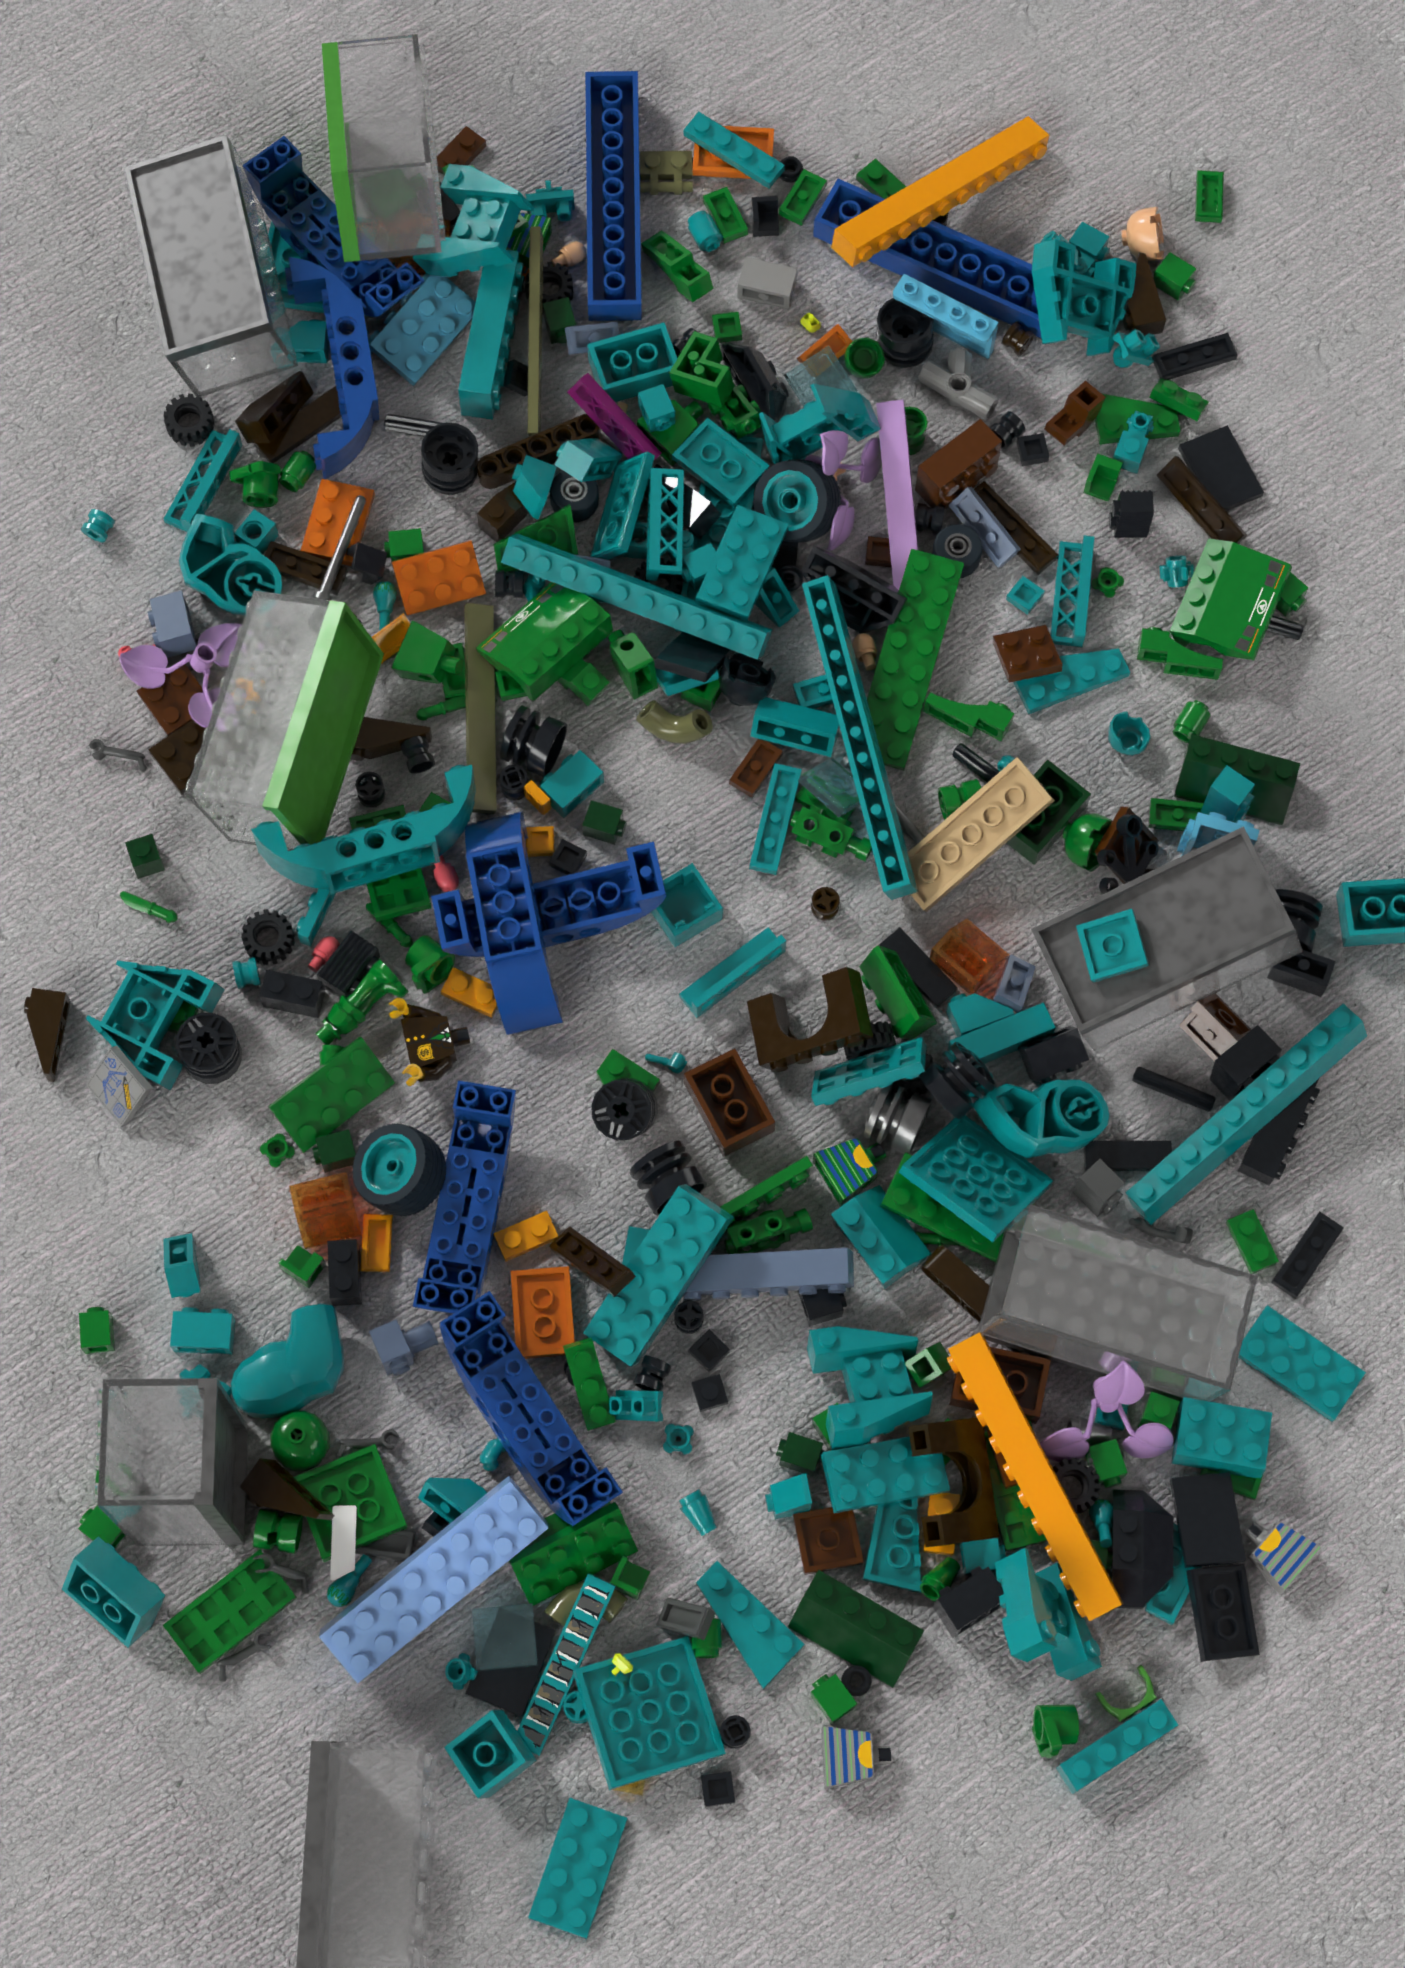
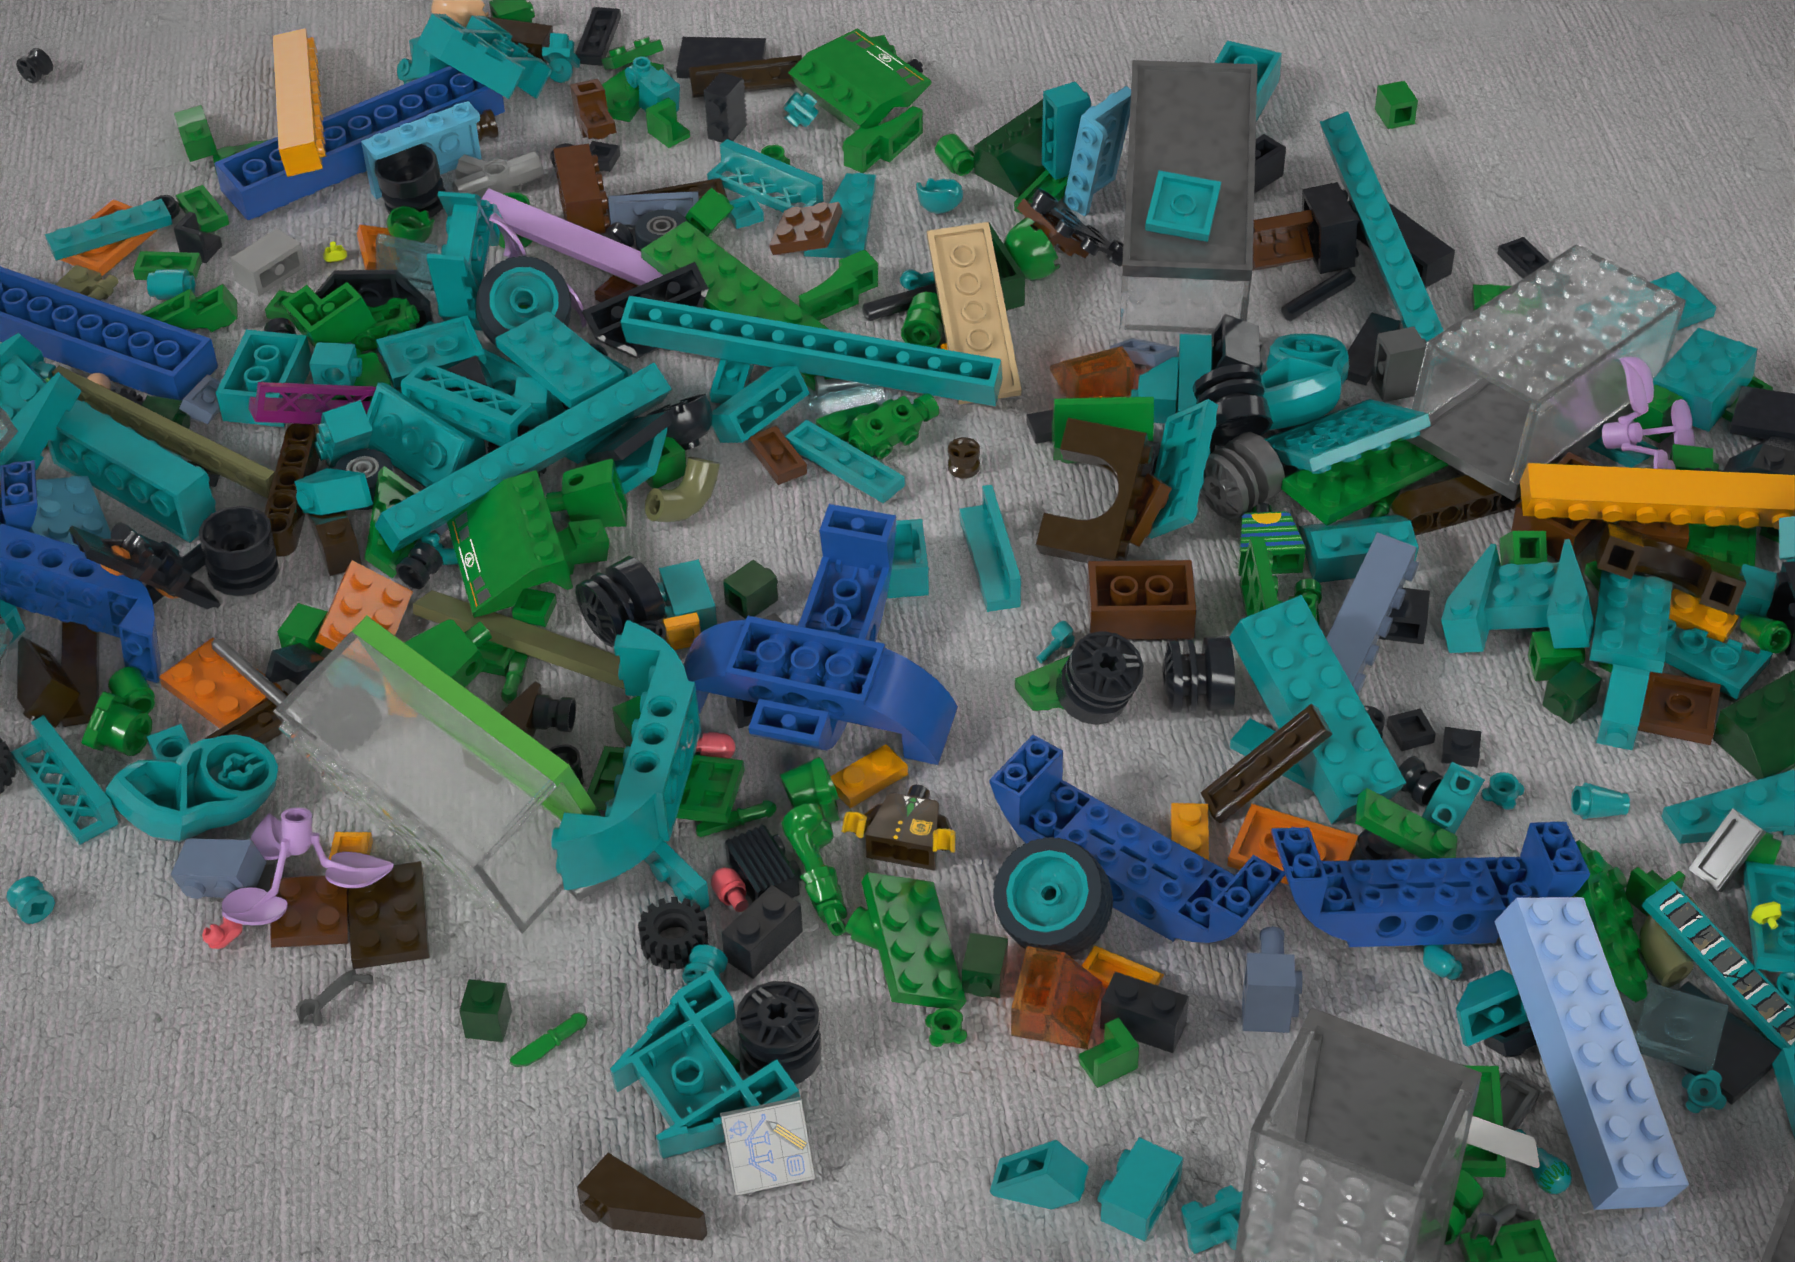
camera: 60 degrees left, 25 degrees down
teal piece [231,1304,344,1419] -> none
none -> black piece [68,522,221,609]
none -> green slope [174,105,218,162]
none -> green brick [685,187,734,238]
none -> reddish brown plate [1125,473,1172,547]

